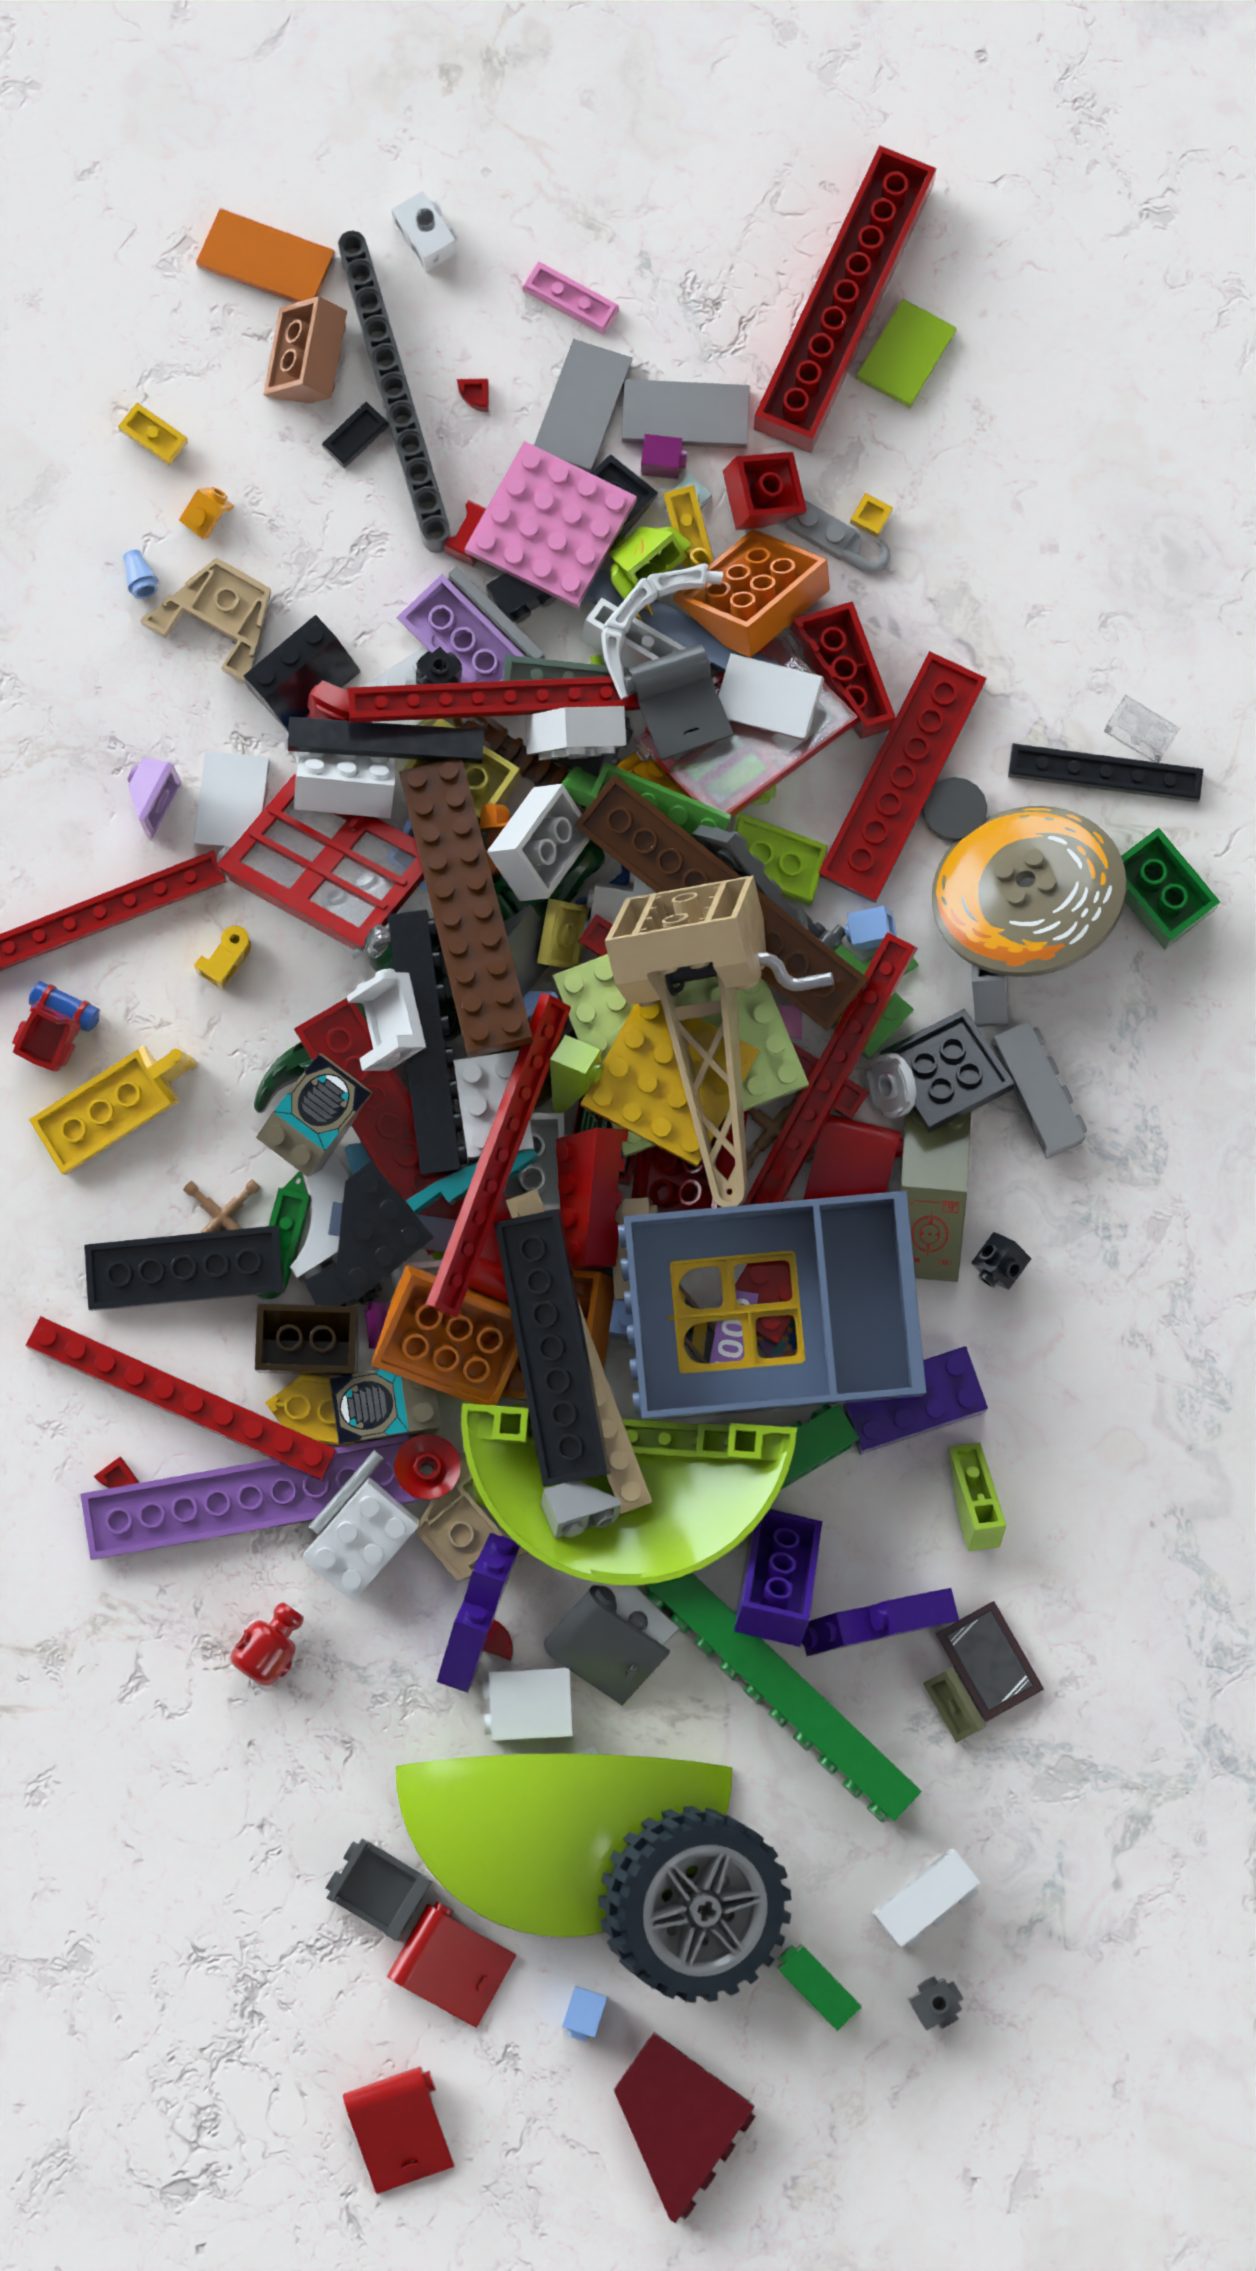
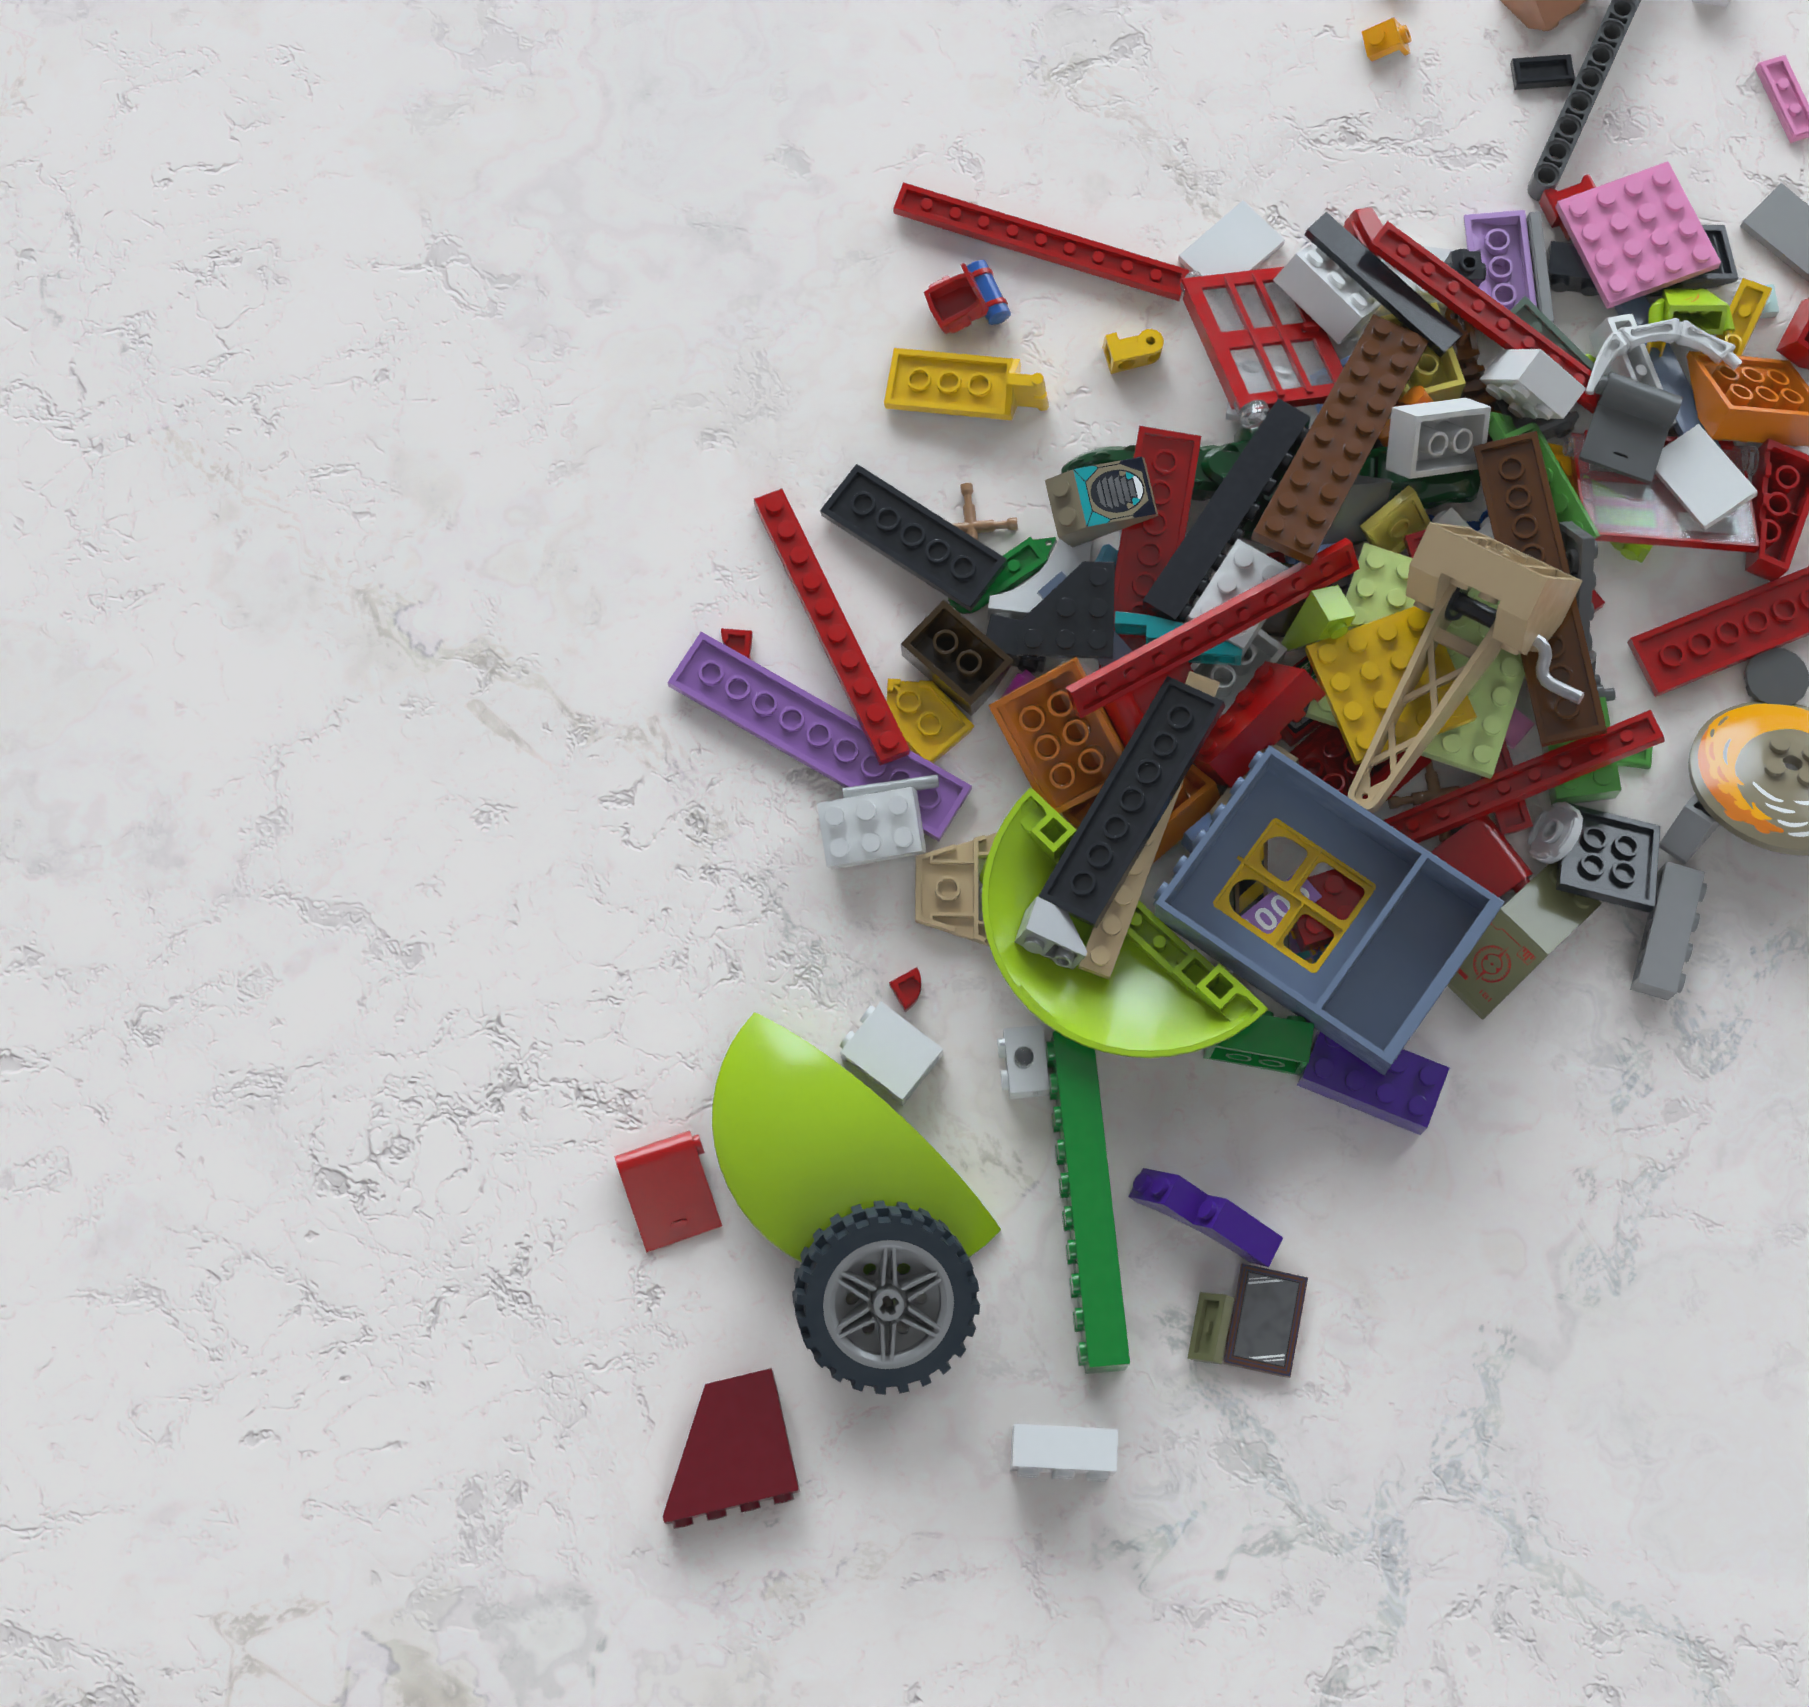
camera: 40 degrees right, 5 degrees down
light blue cone [123,550,158,599] -> none
lavender slope [128,758,181,838] -> none
tan wing [140,557,271,684] -> none
red piece [230,1602,304,1686] -> none
black slope [243,615,361,733] -> none
dark grey panel [325,1839,433,1941] -> none
slope [329,1369,442,1445] -> none
red door [343,2066,455,2195] -> none
white panel [347,969,426,1071] -> none
red dish [394,1434,461,1500] -> none
dark purple arch [436,1533,521,1693] -> none
red tile [457,378,489,412] -> none
light grey tile [534,338,633,473] -> none
dark grey door [543,1585,670,1706] -> none
light blue brick [562,1985,608,2041] -> none
magenta brick [641,434,688,479] -> none
lime tile [732,813,828,906] -> none
dark purple brick [734,1509,822,1647] -> none
green window [777,1944,862,2031] -> none
light blue brick [845,906,897,951] -> none
dark grey brick [907,1976,963,2031] -> none
lime slope [948,1442,1007,1552] -> none
black brick [971,1232,1032,1290] -> none

